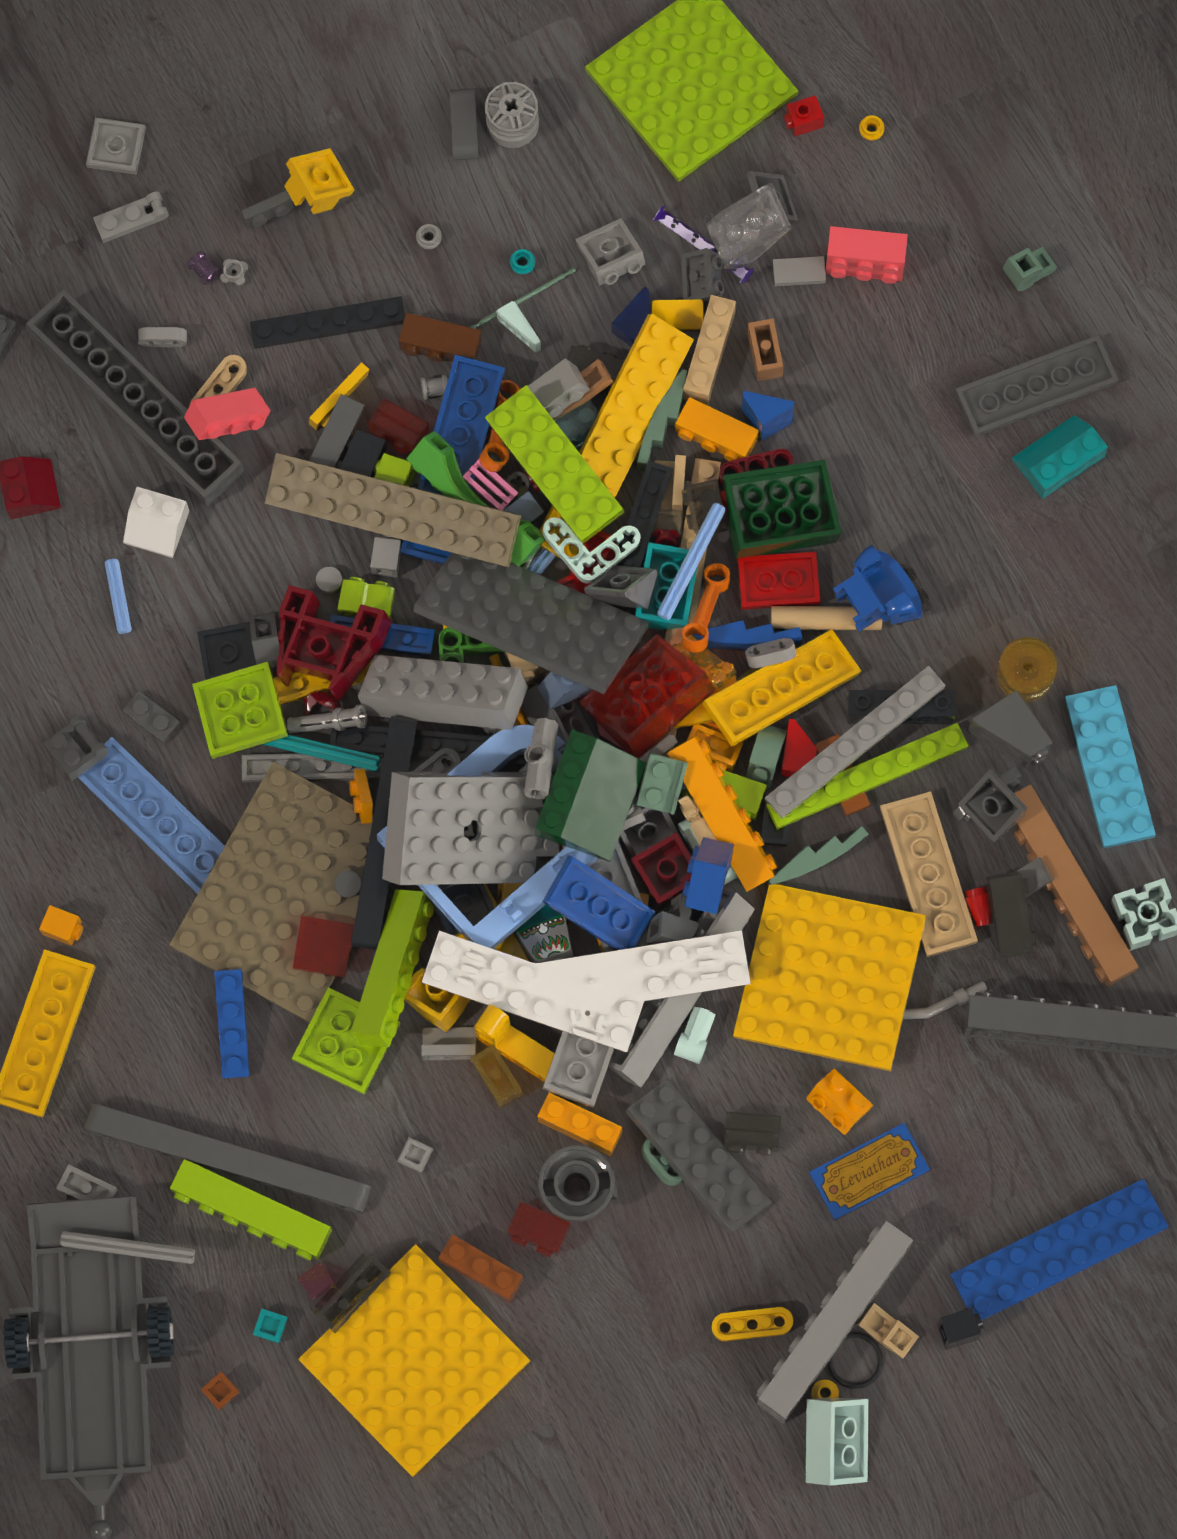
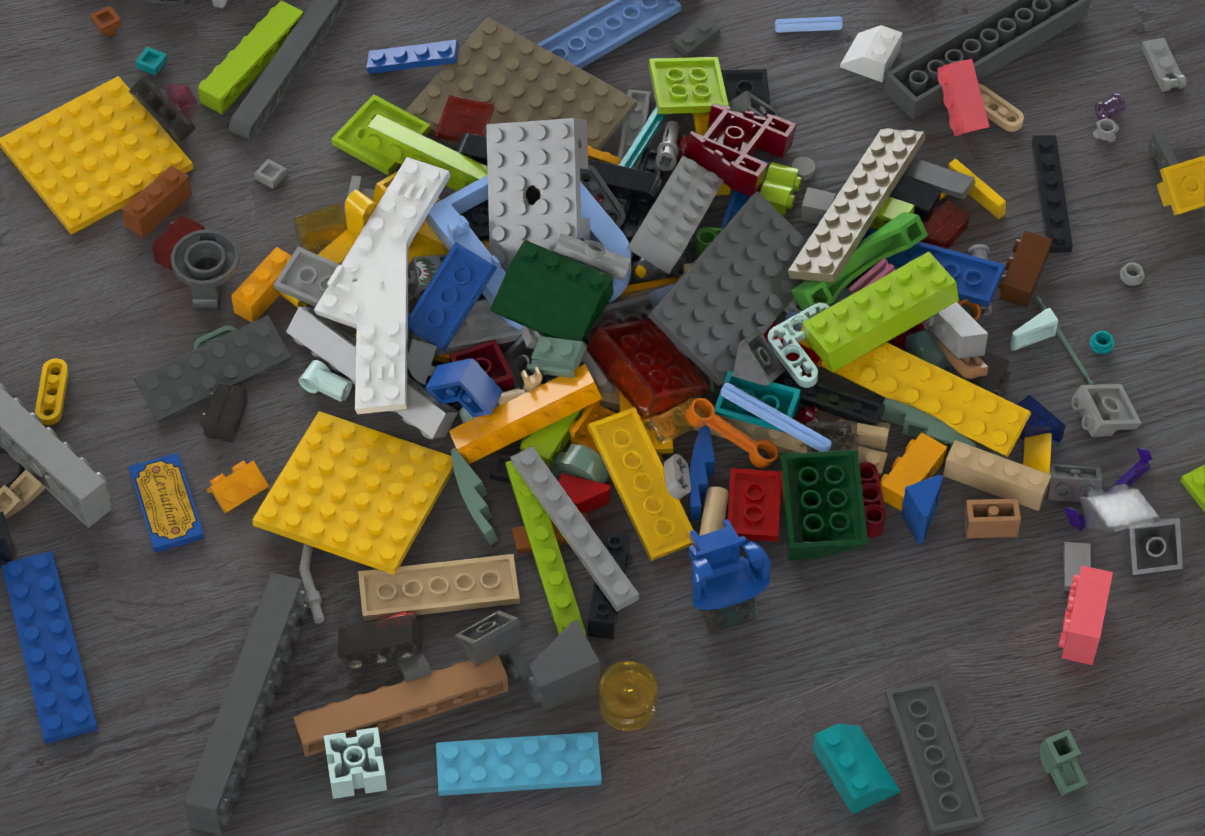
camera: 95 degrees right, 20 degrees down
light grey beam [138,327,187,347] -> none

